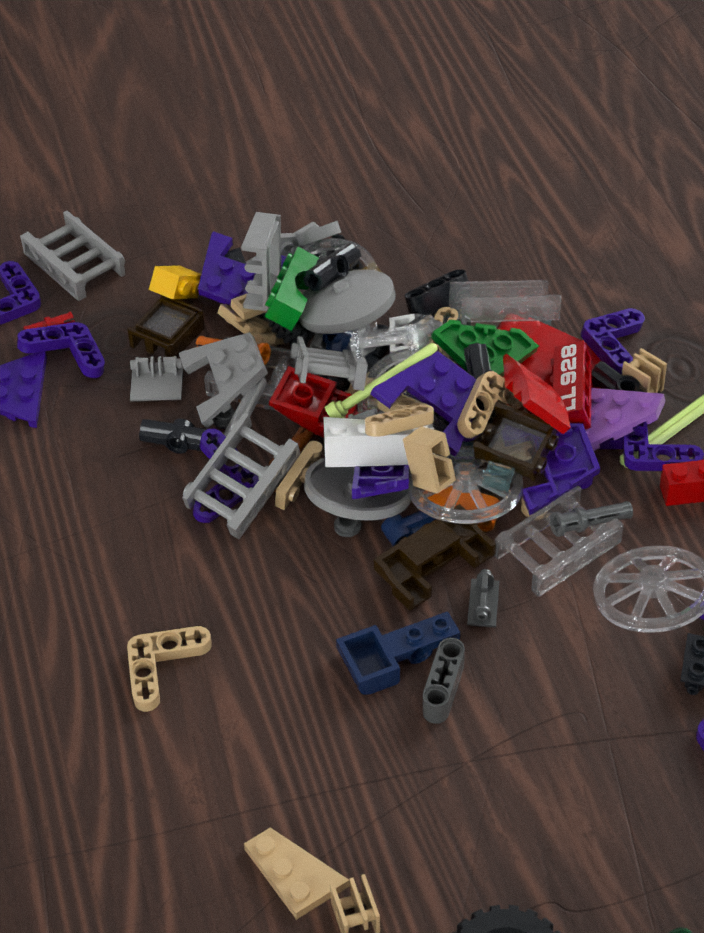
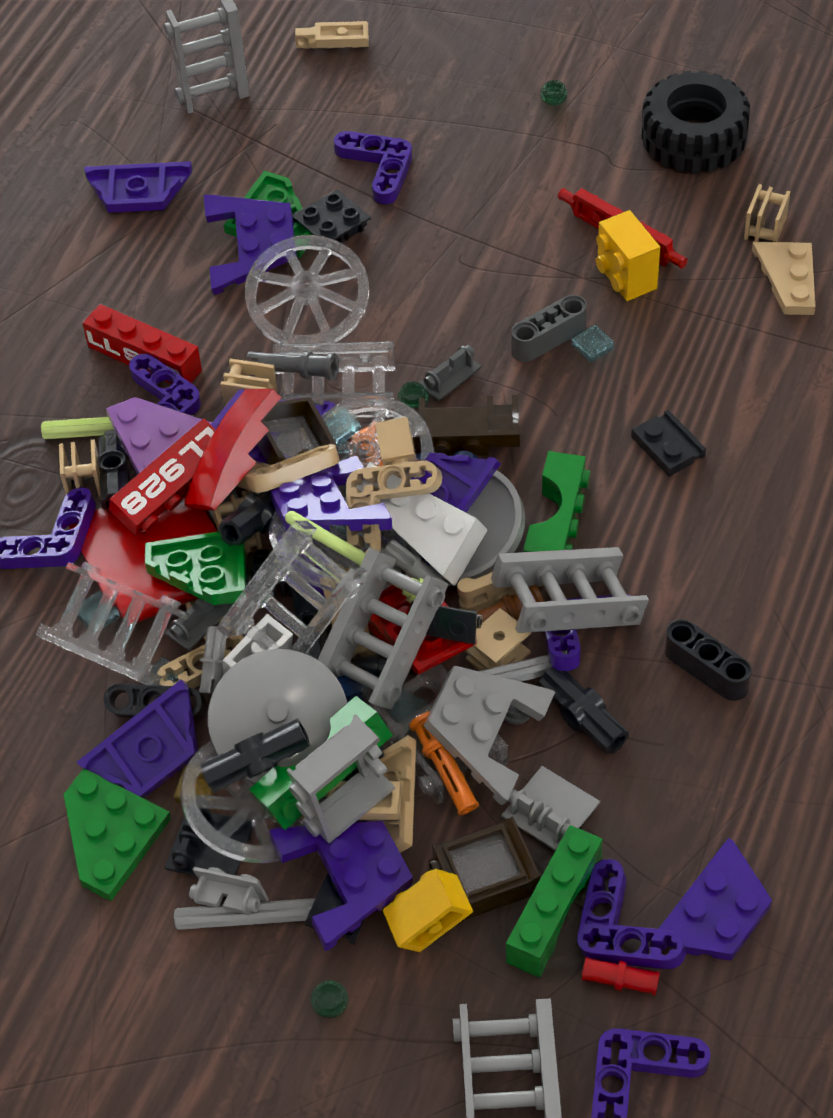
camera: 140 degrees left, 5 degrees up
tan beam [127,626,212,712] -> none
light grey beam [296,221,341,247] -> none
dark blue plate [336,611,460,695] -> none
none -> green plate [63,768,171,901]
none -> dark purple wing [77,679,199,798]
none -> tan piece [220,359,278,407]
none -> clear green plate [311,980,349,1018]
none -> clear green plate [398,381,428,407]
none -> black hinge [411,600,483,644]
none -> tan piece [465,608,531,671]
none -> green arch [506,825,603,978]
none -> green arch [523,451,591,552]
none -> red plate [557,188,688,269]
none -> clear light blue tile [572,324,615,362]
none -> yellow brick [596,210,660,301]
none -> black plate [631,410,706,477]
none -> black beam [665,619,752,701]

